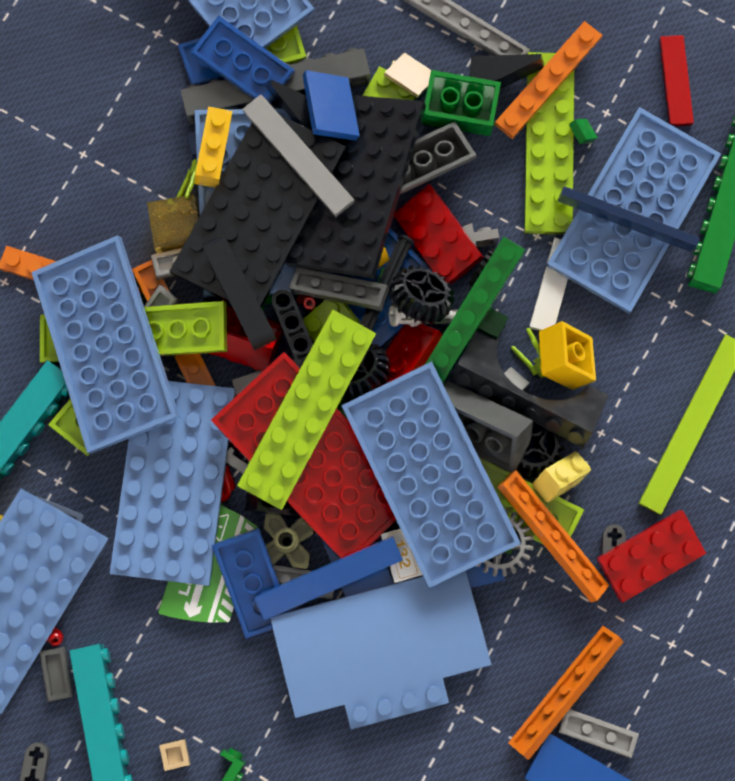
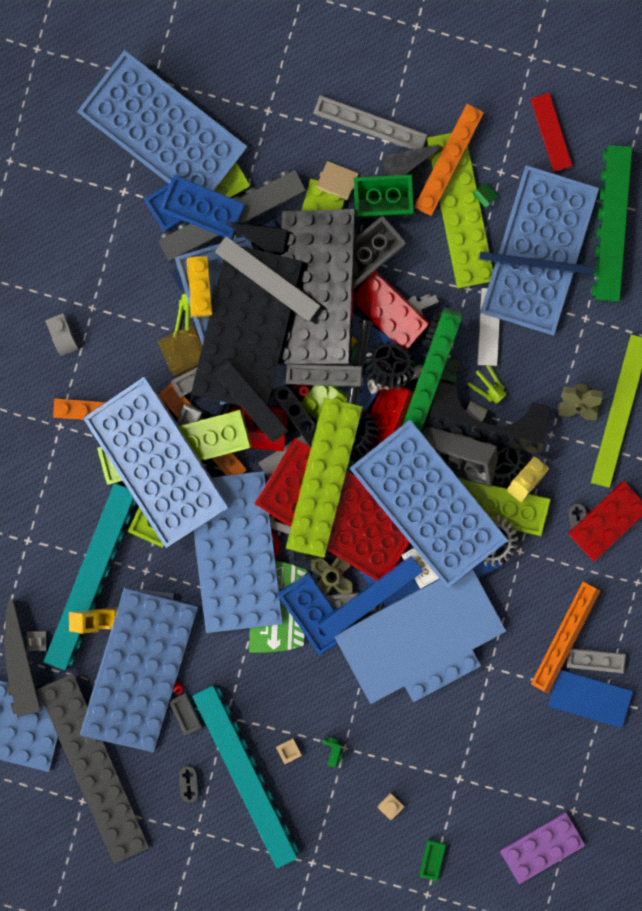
camera: 10 degrees left, 10 degrees up
blue tile [302,70,360,141] -> none
orange plate [497,470,609,603] -> none
yellow brick [539,321,596,390] -> none
none -> light grey brick [45,313,79,357]
none -> olive plant [558,384,602,421]

